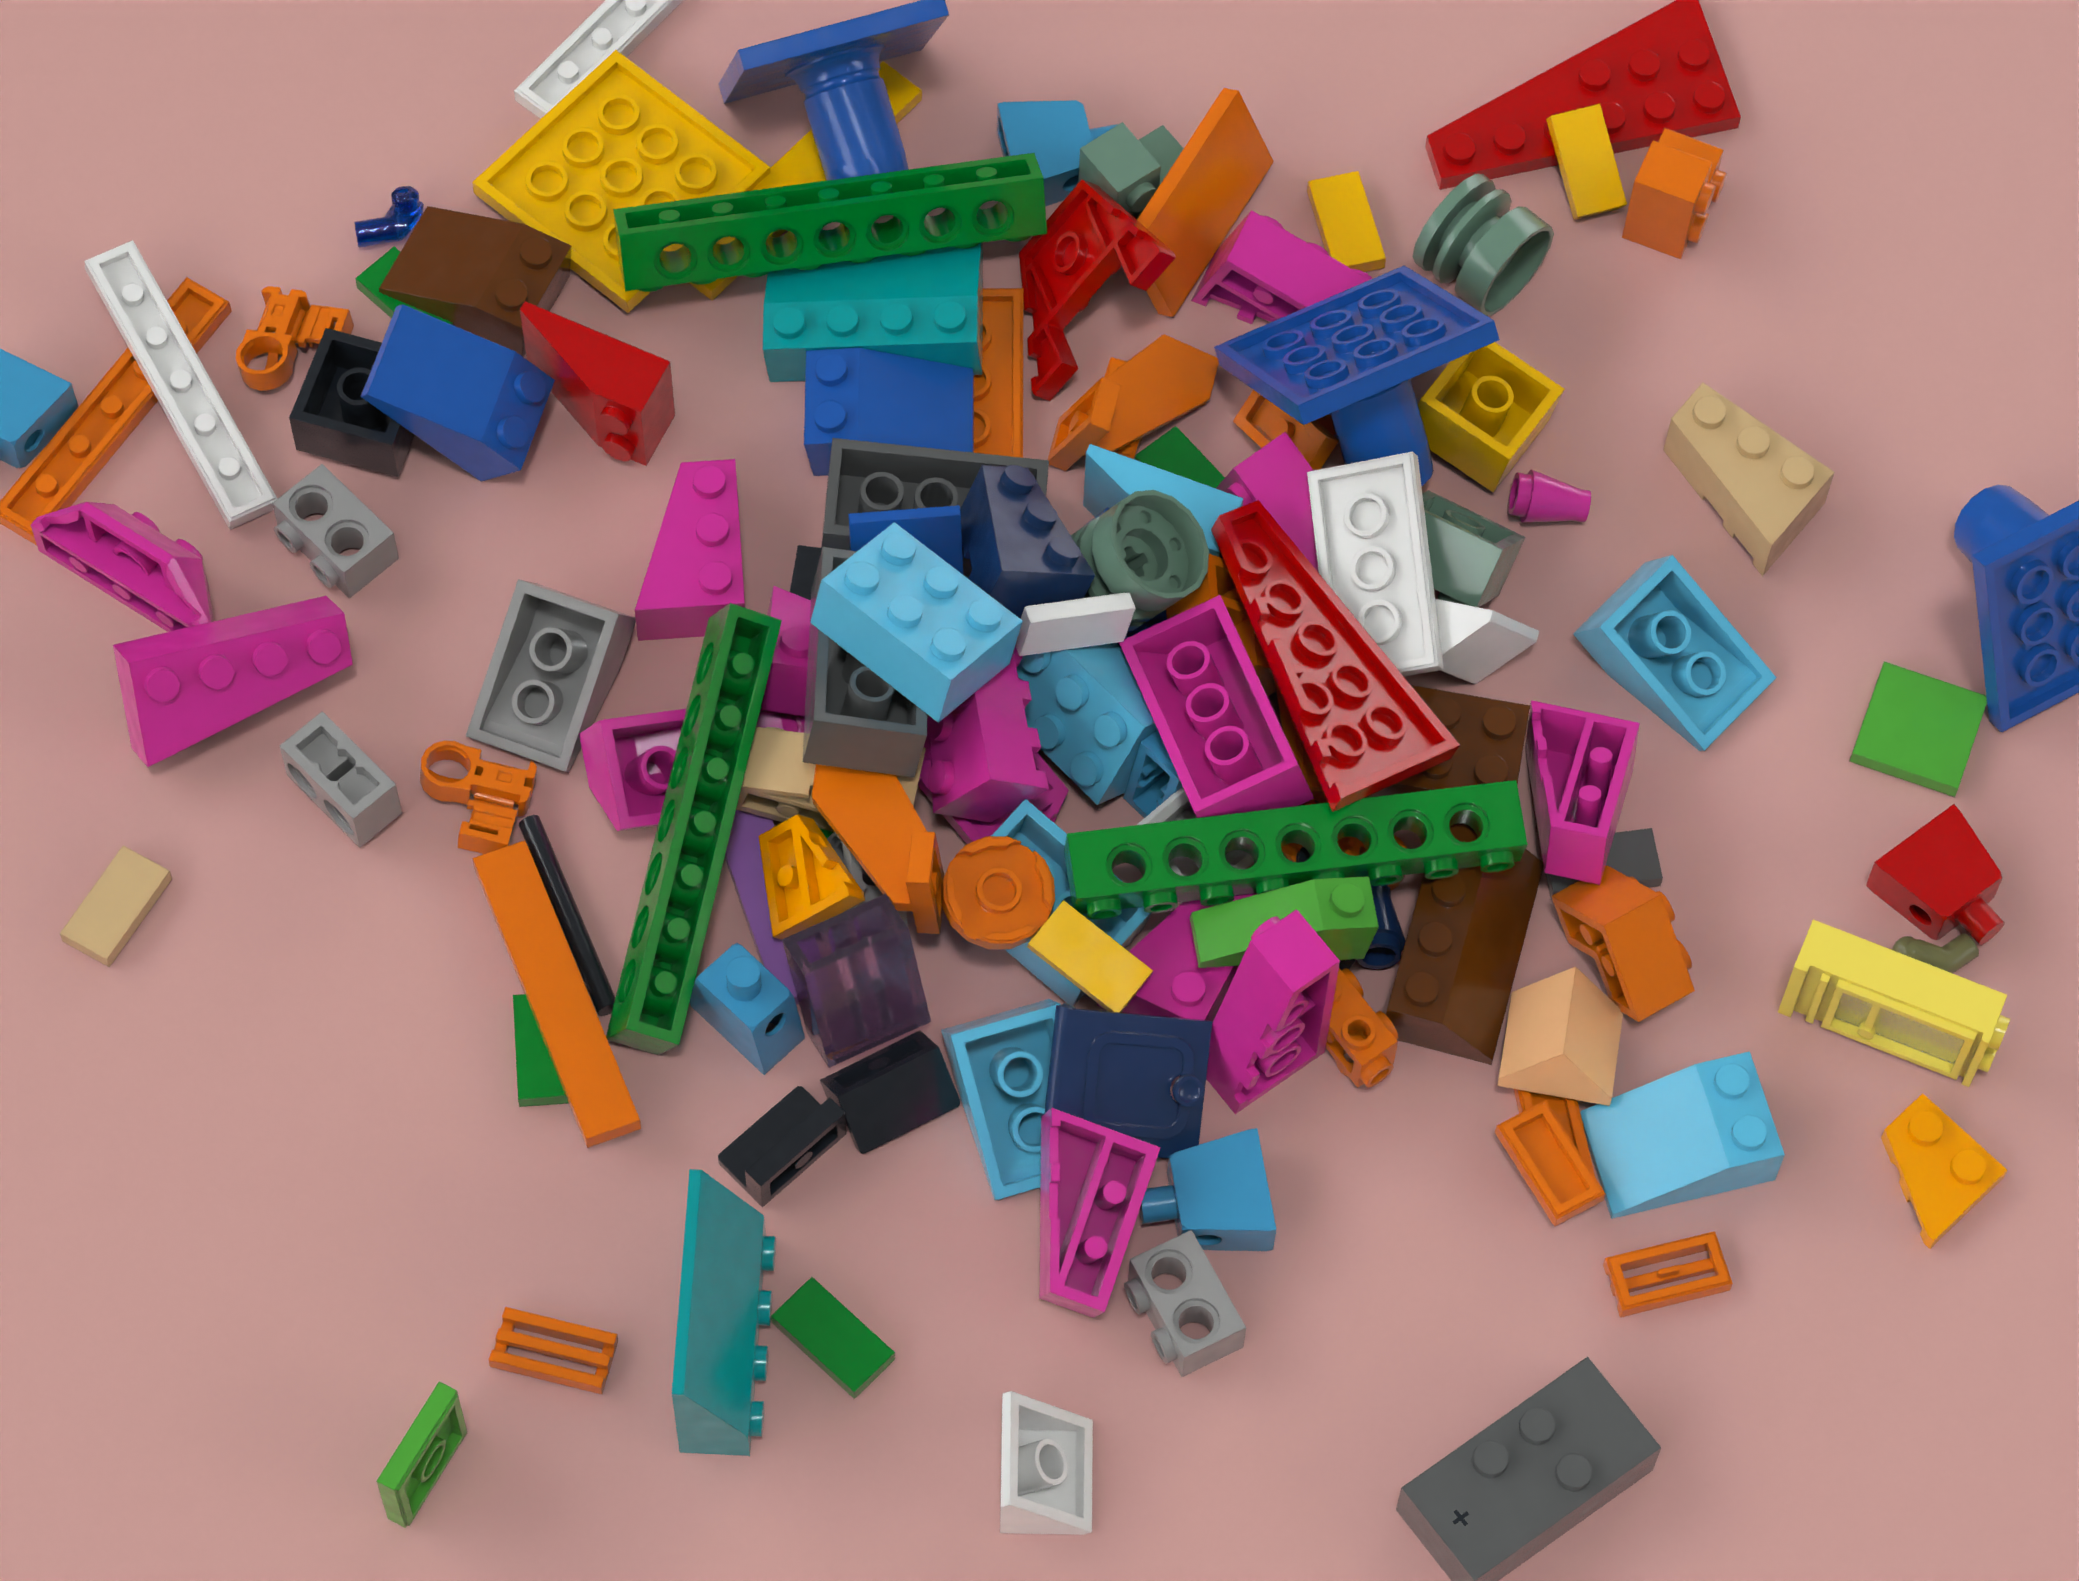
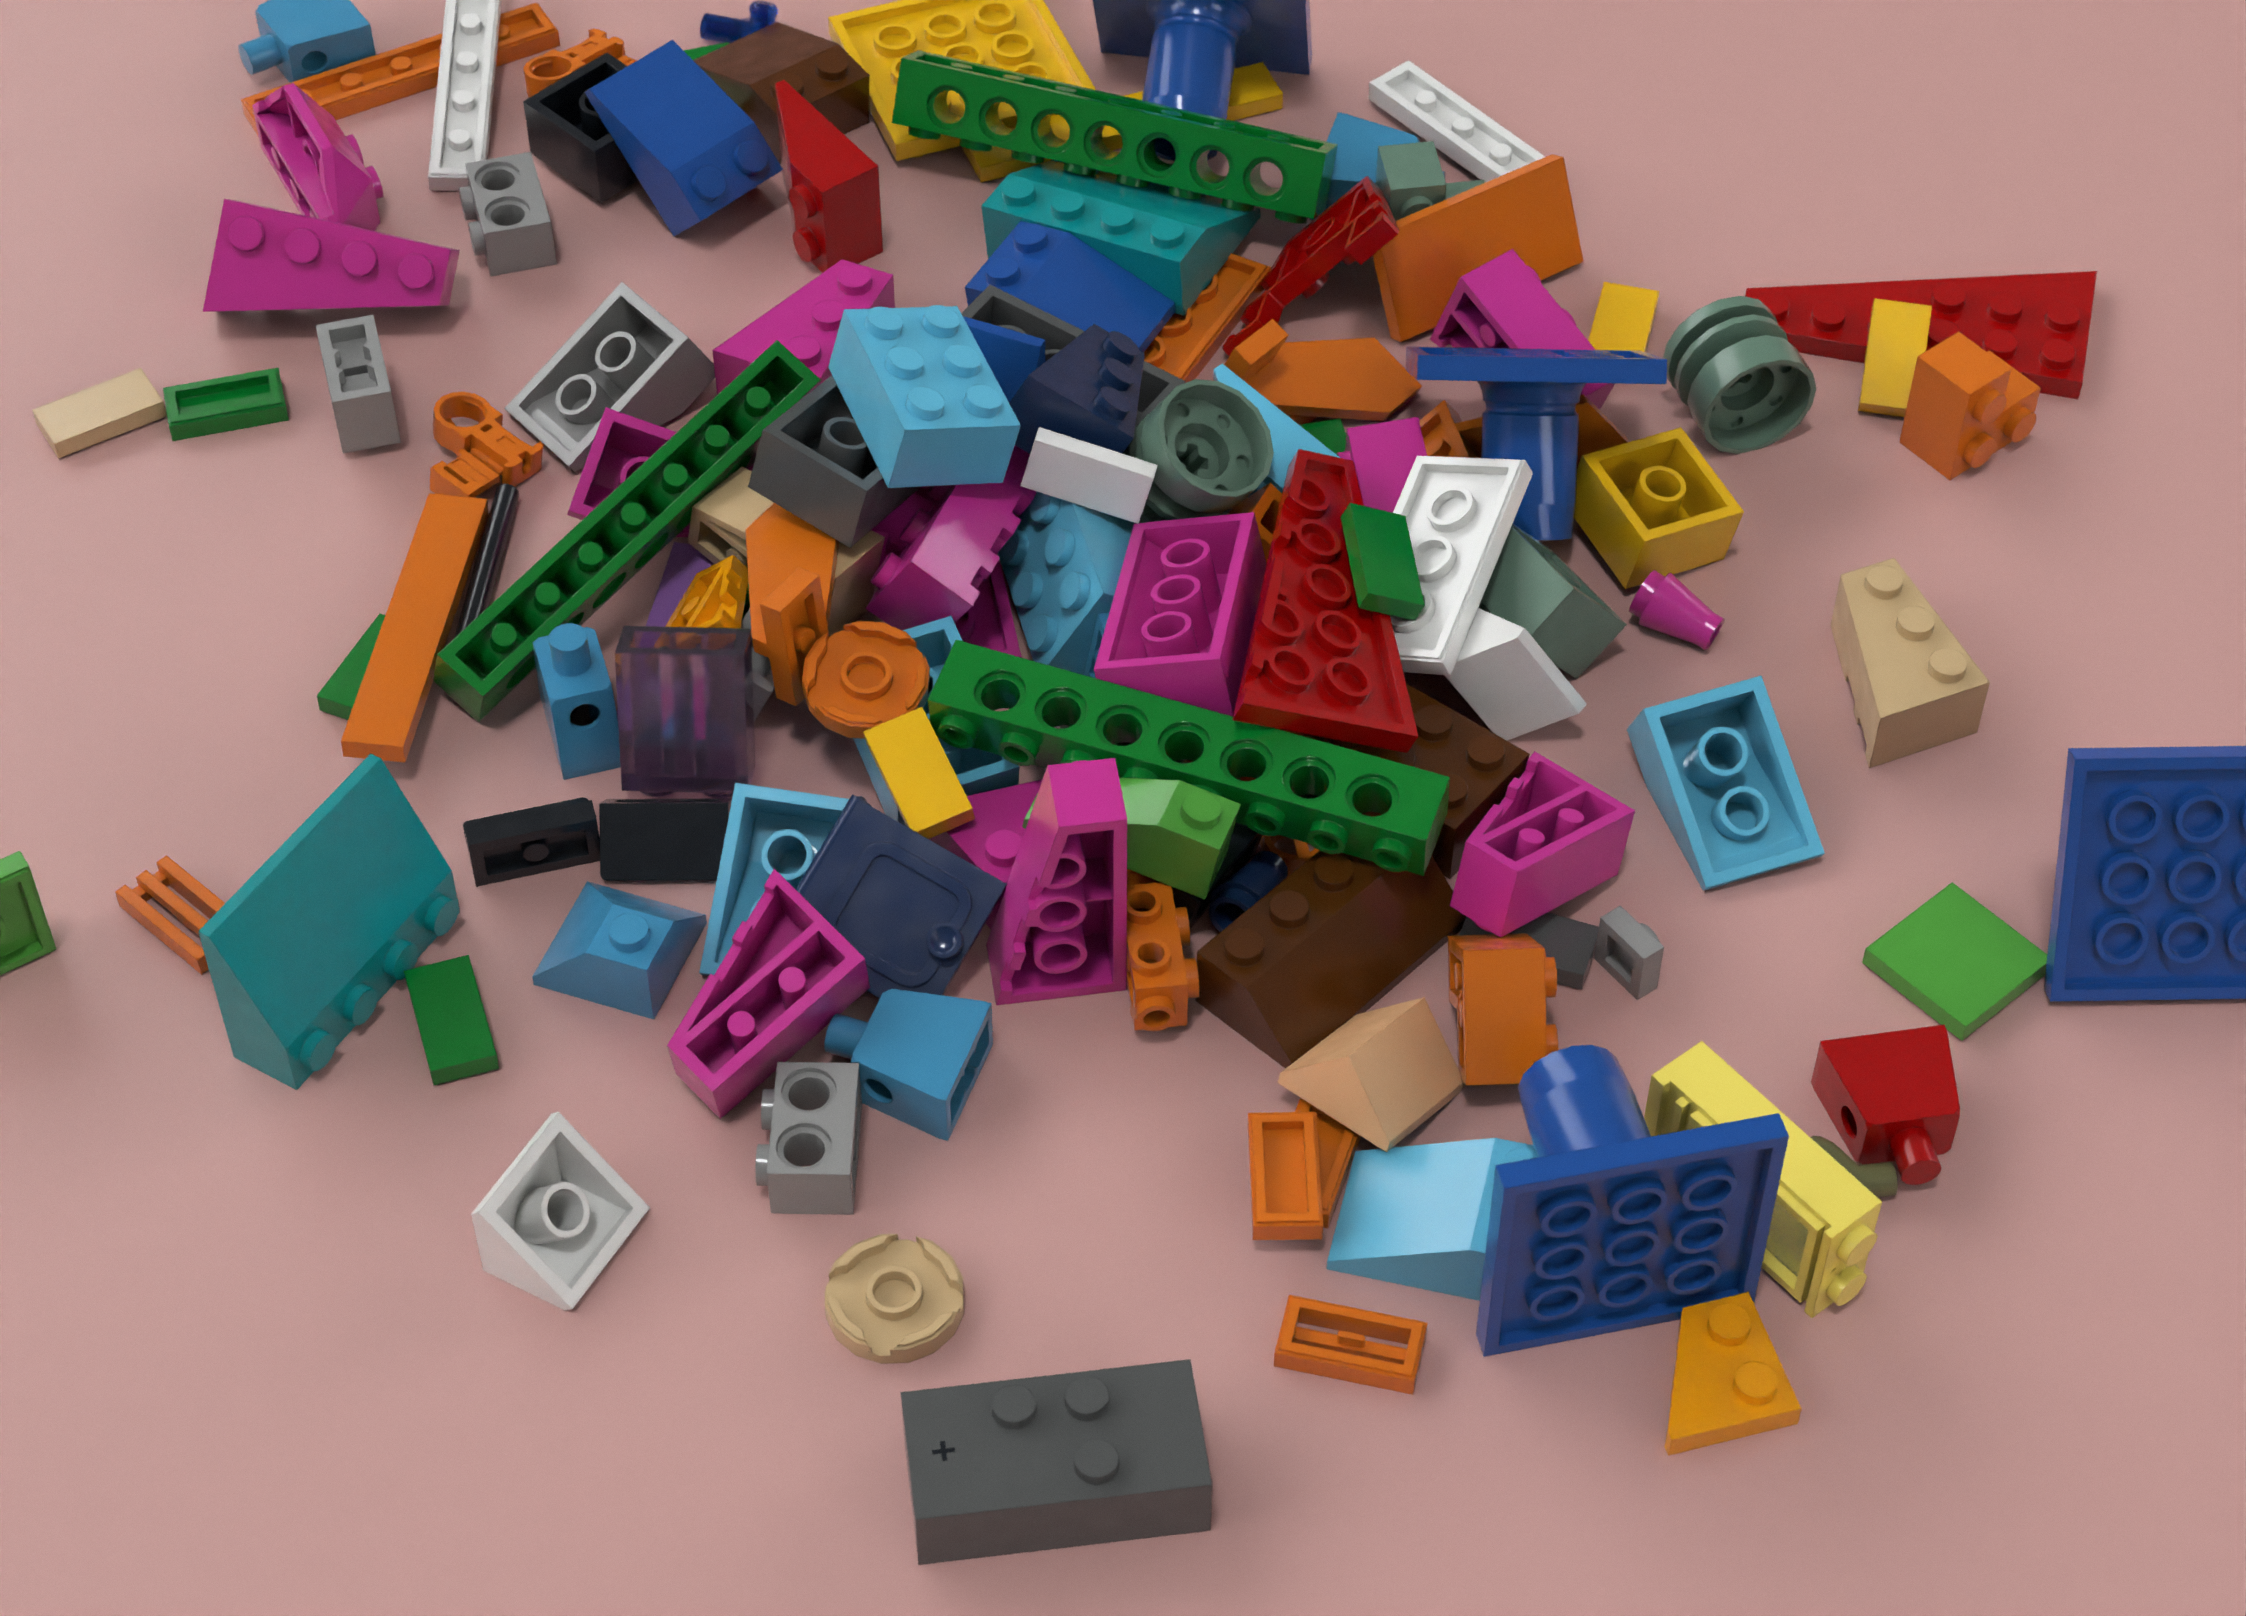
camera: 30 degrees right, 15 degrees down
none -> green tile [163,368,289,441]
none -> dark azure slope [532,881,707,1020]
none -> tan tile [825,1234,964,1364]
none -> green tile [1340,503,1425,620]
none -> white plate [1368,60,1545,182]
none -> blue piece [1476,1045,1789,1357]
none -> light grey plate [1594,906,1664,1000]

